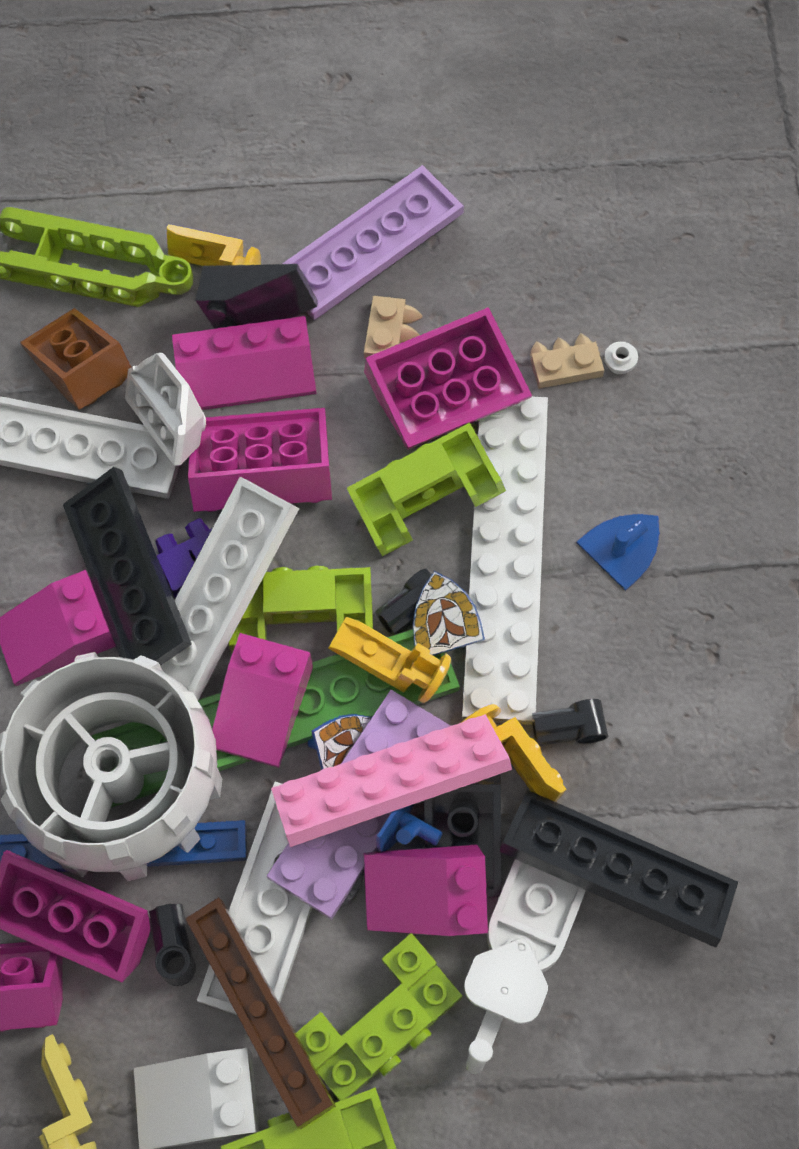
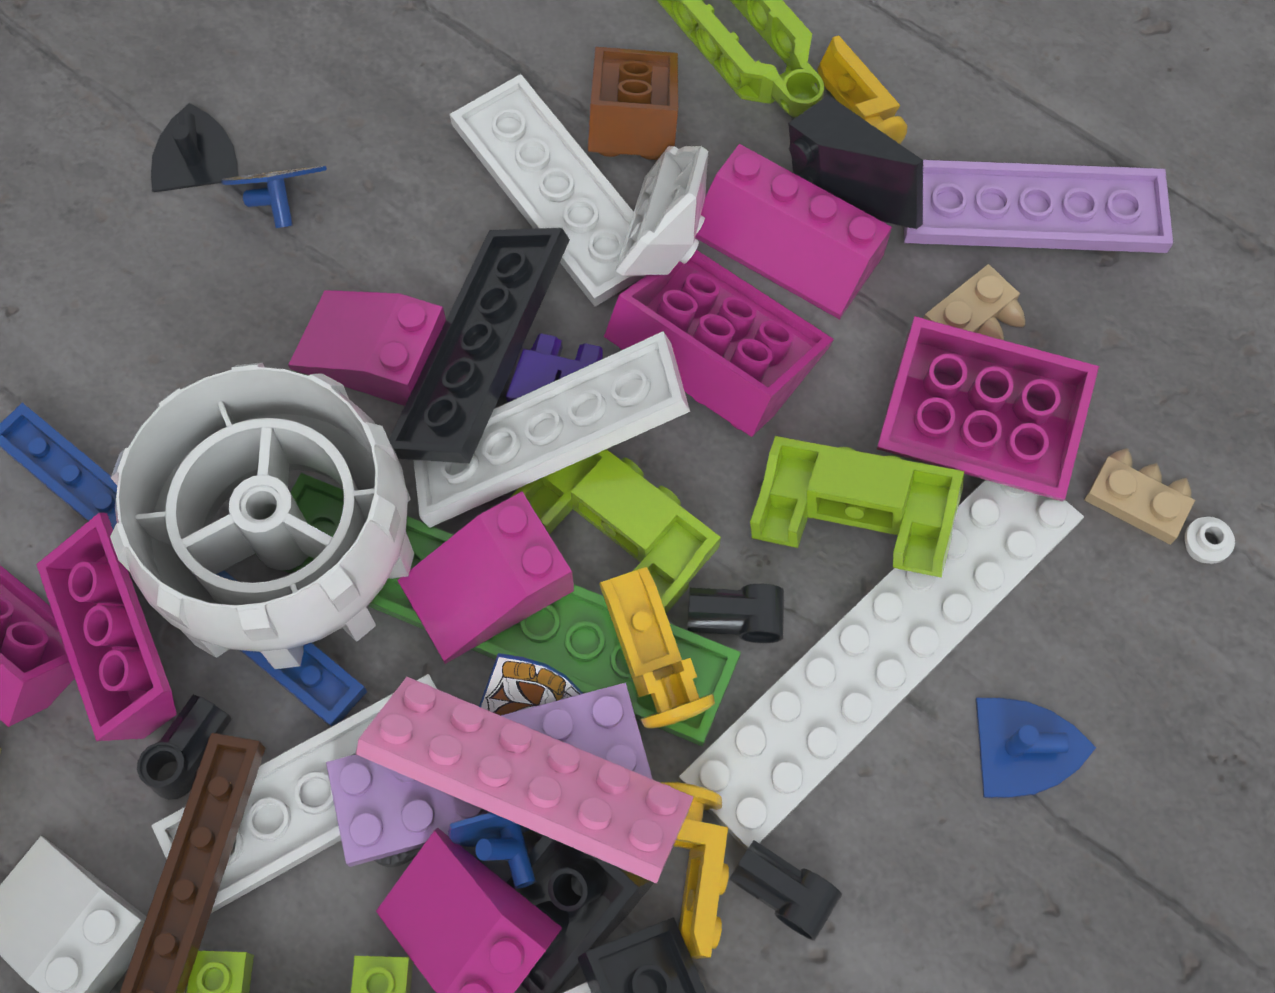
camera: 40 degrees right, 0 degrees up
shield [413,571,485,656] -> none

